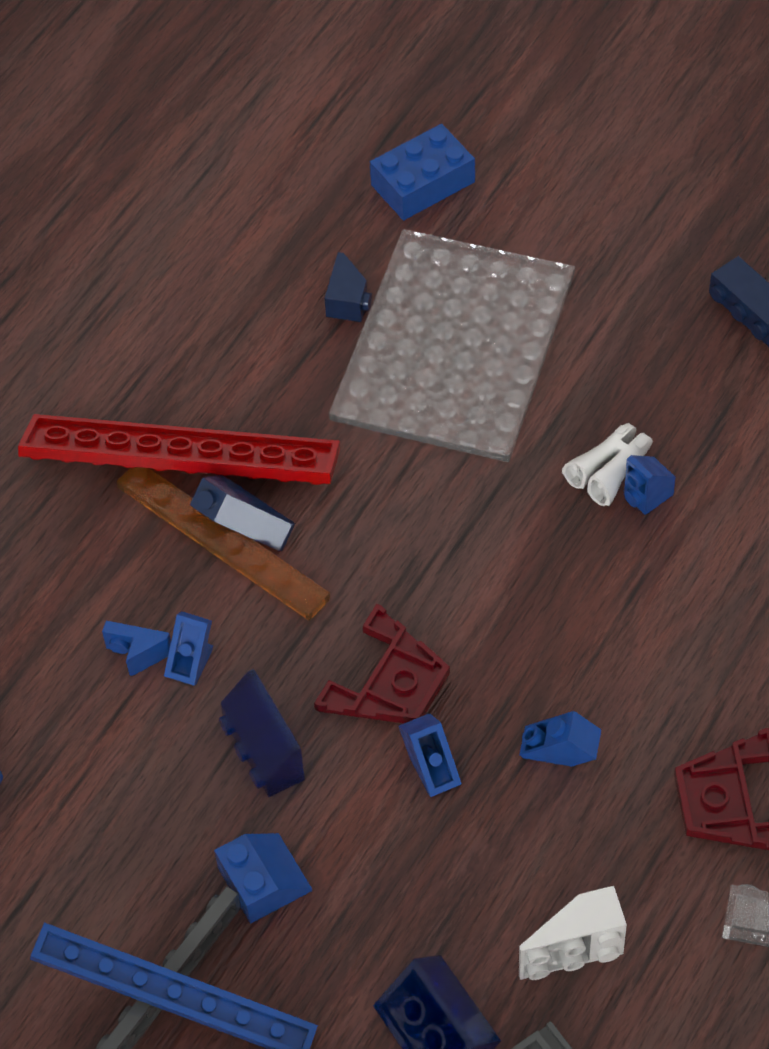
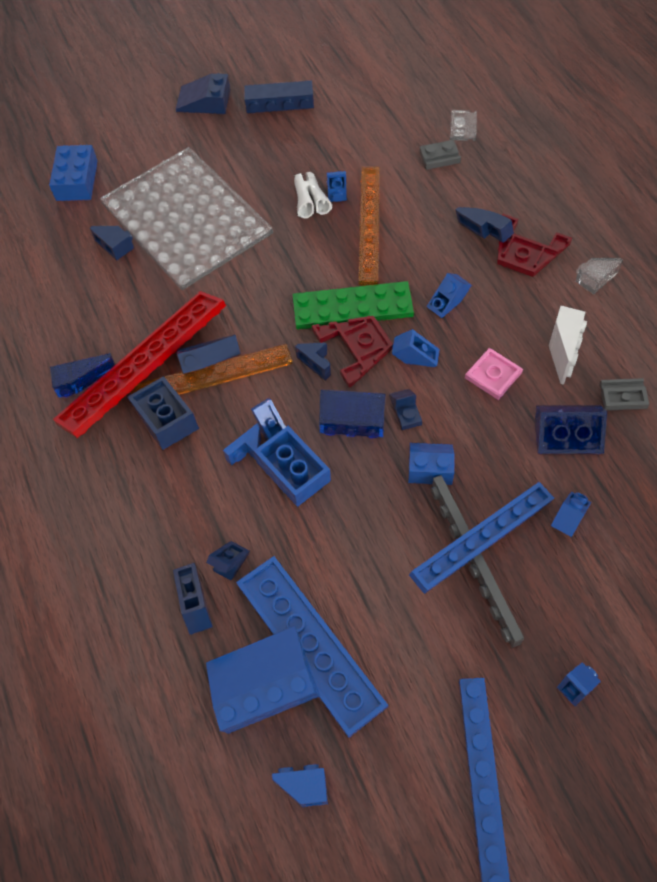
camera: 55 degrees left, 5 degrees up
none -> clear blue slope [50,353,116,397]
none -> dark blue slope [128,376,199,450]
none -> dark blue slope [175,73,231,114]
none -> blue brick [254,426,331,507]
none -> green plate [293,281,414,330]
none -> dark blue slope [295,343,331,380]
none -> clear orange plate [359,167,380,286]
none -> dark blue slope [389,389,422,430]
none -> dark blue slope [455,207,514,243]
none -> bright pink tile [465,348,523,400]

